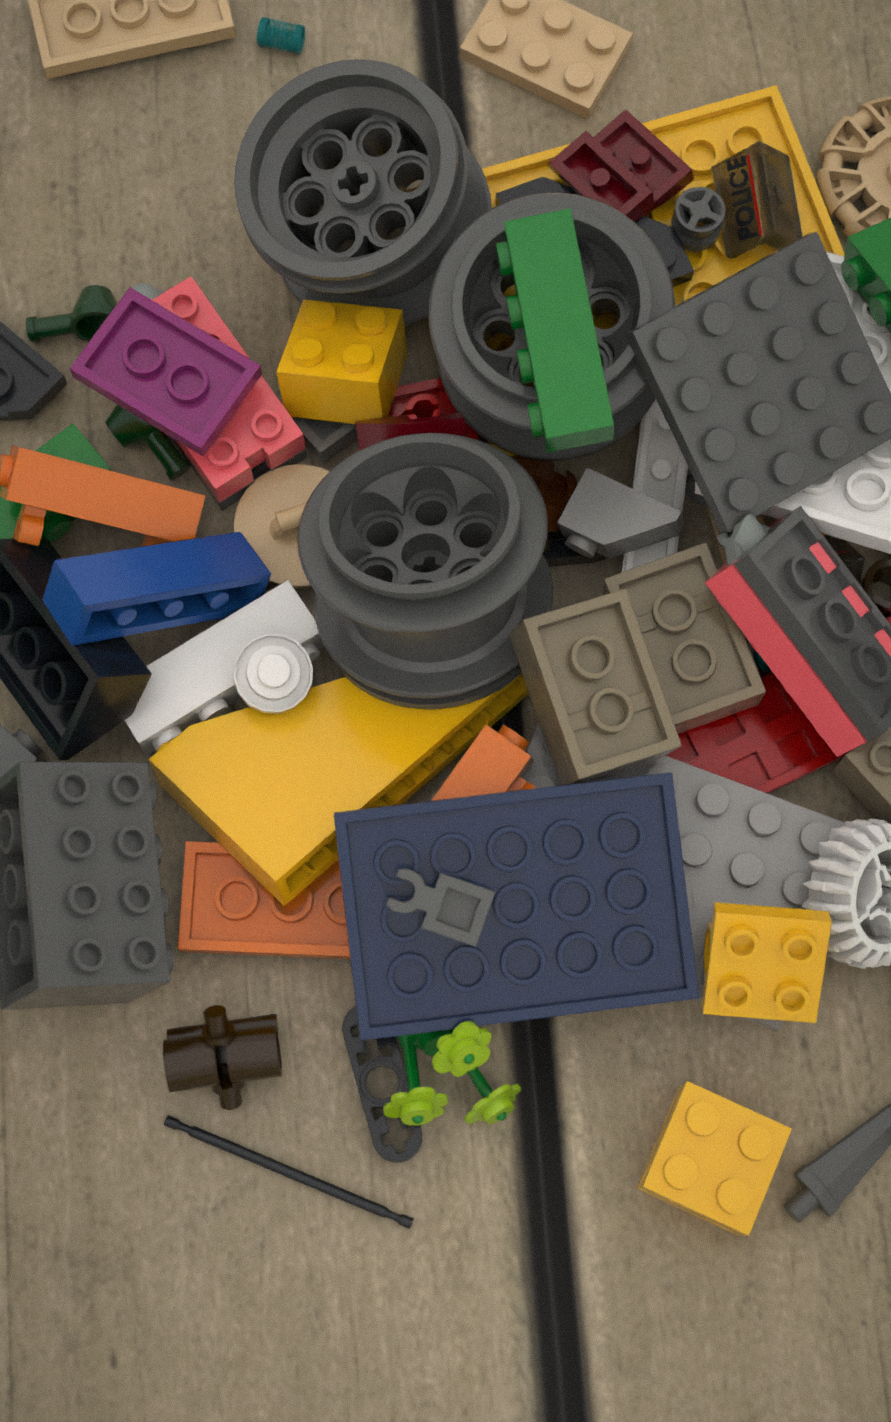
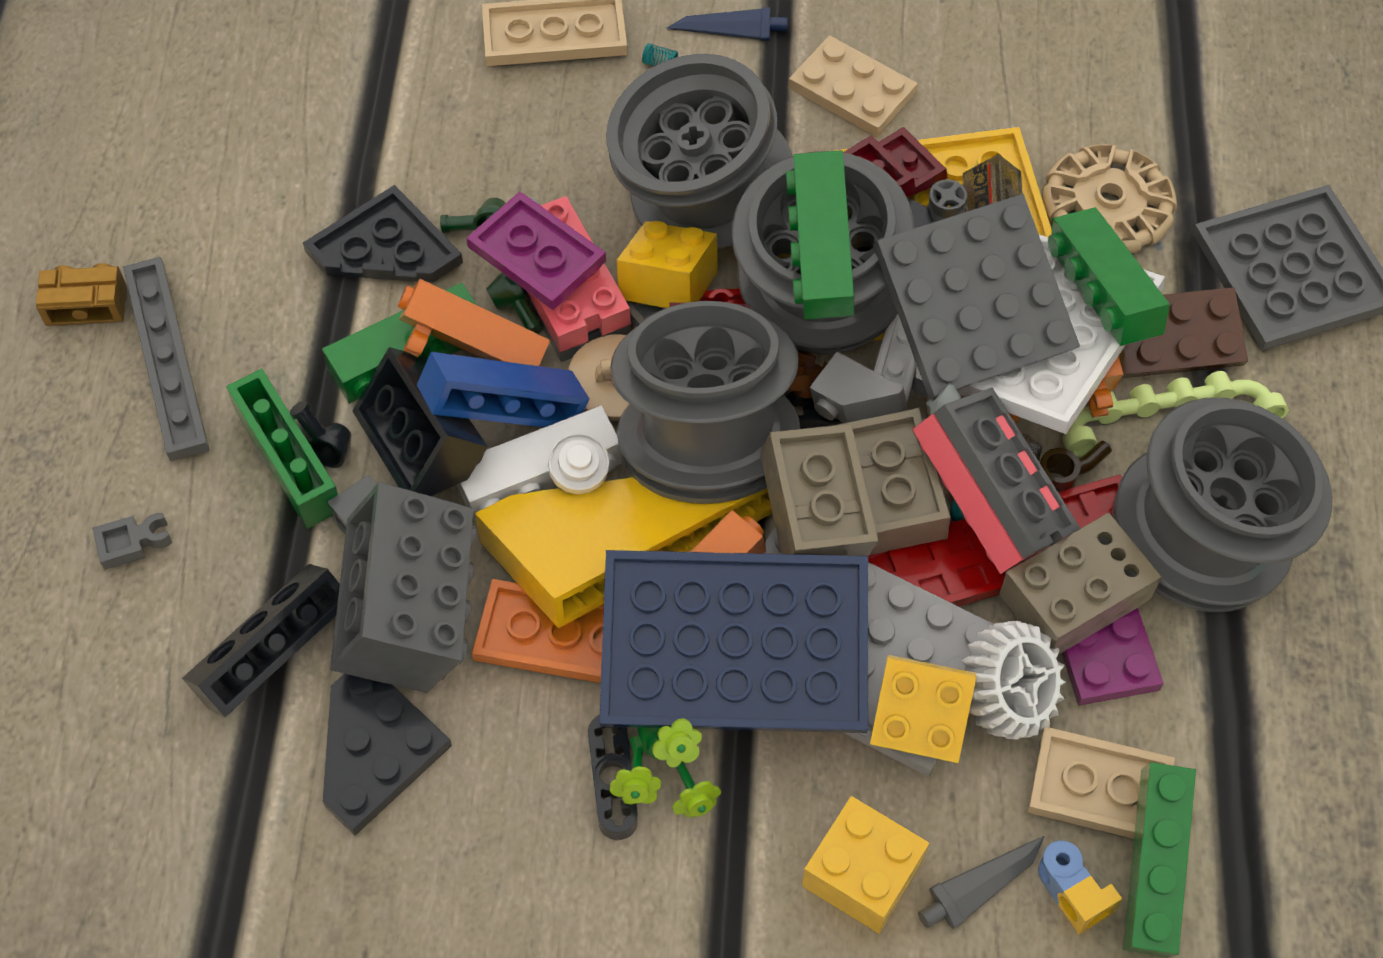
camera: 10 degrees right, 15 degrees down
dark brown pin [163,1005,282,1110] -> none
black piece [164,1115,414,1229] -> none
dark grey plate [386,868,495,947] -> none
none -> black plate [323,674,452,836]

